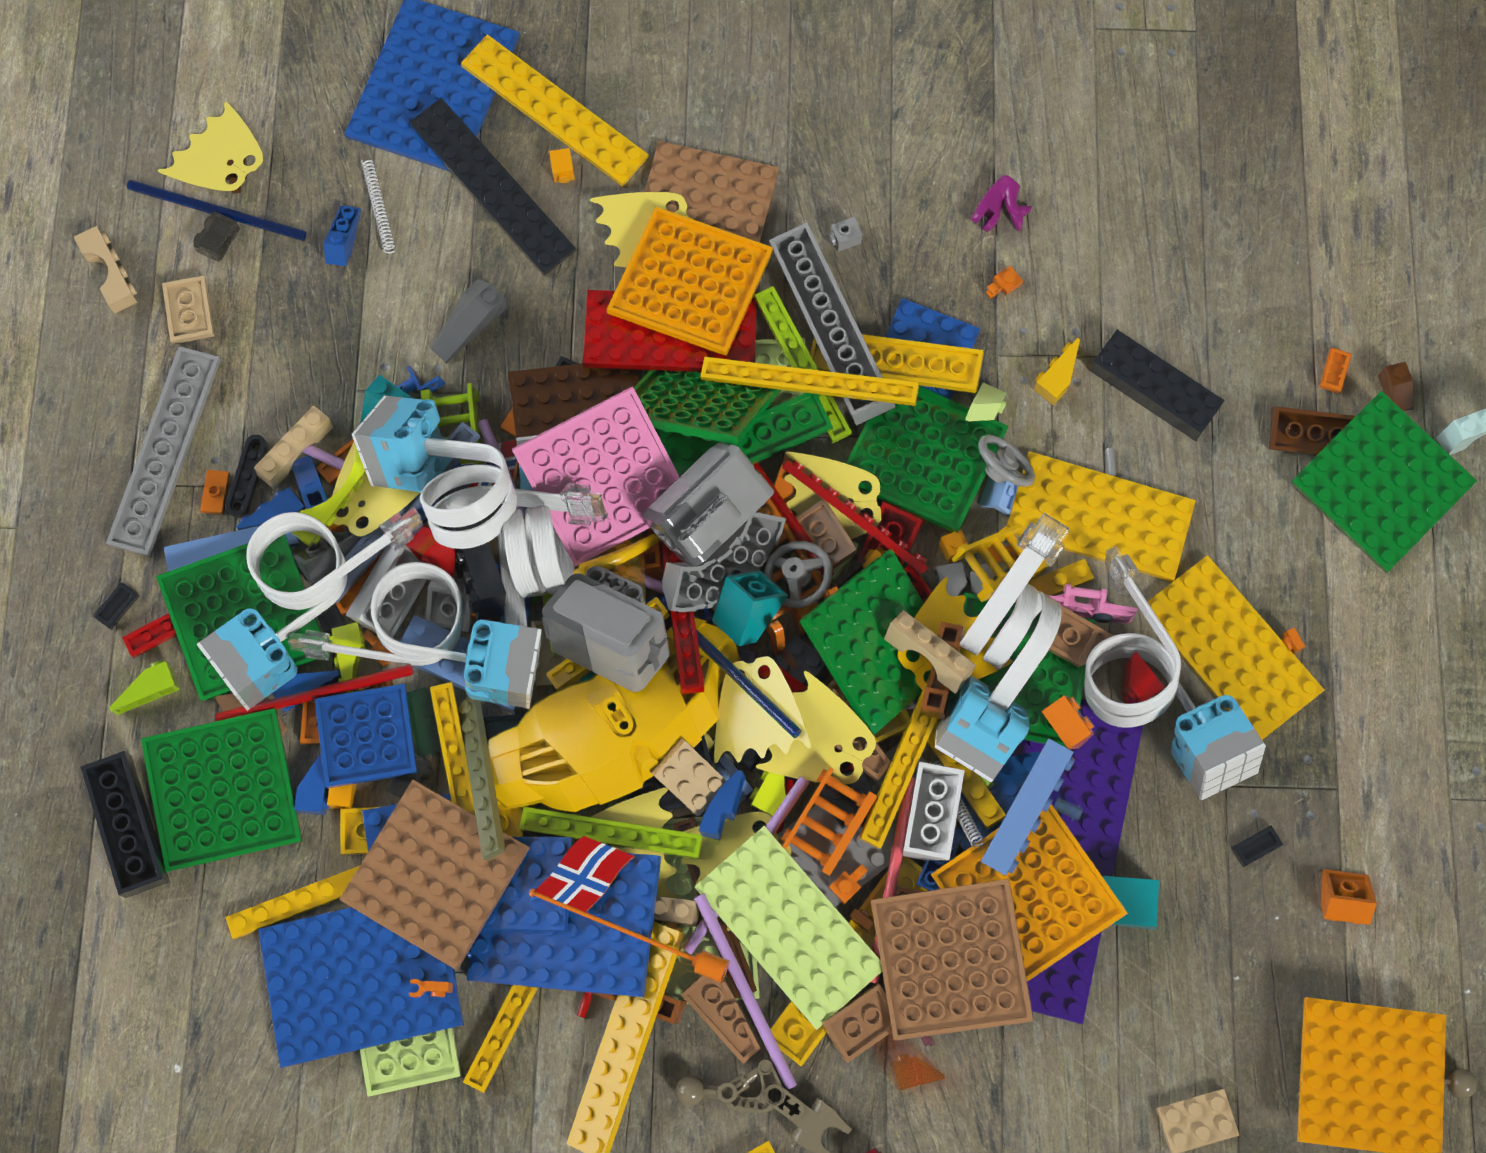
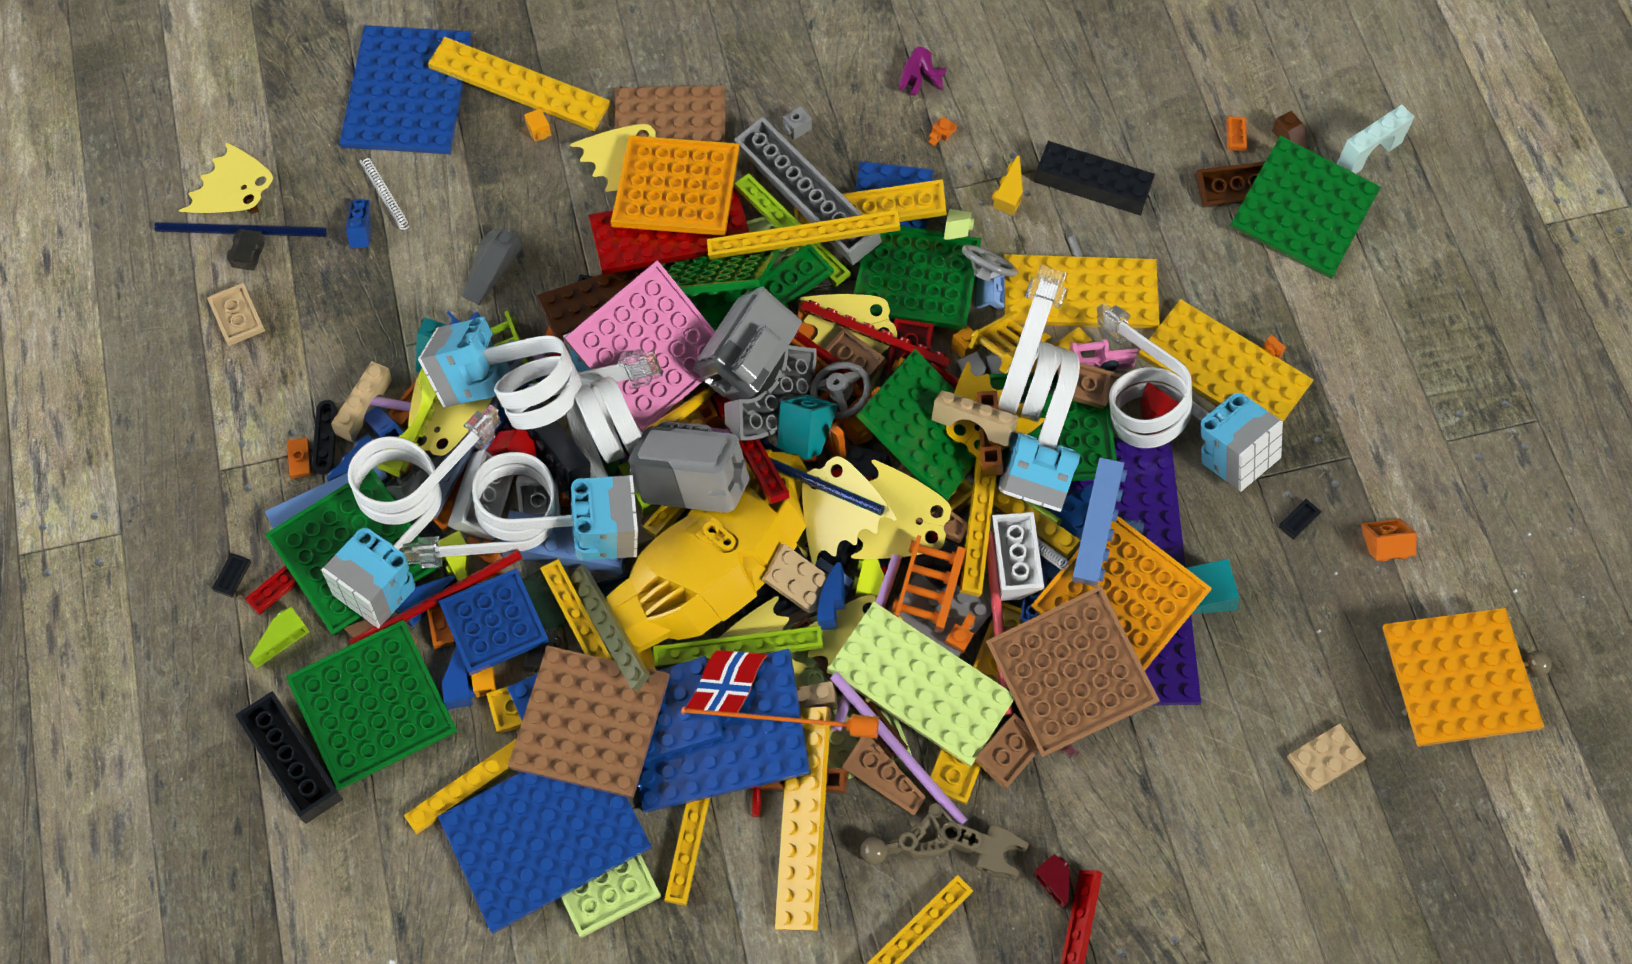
camera: 15 degrees left, 10 degrees down
tan arch [74,226,138,314] -> none
light grey plate [106,346,221,557] -> none
black plate [409,98,576,276] -> none
orange plate [409,979,453,998] -> none
reddish brown plate [849,909,874,932] -> none
clear orange slope [891,1053,945,1091] -> none
orange slope [1042,695,1094,750] -> none

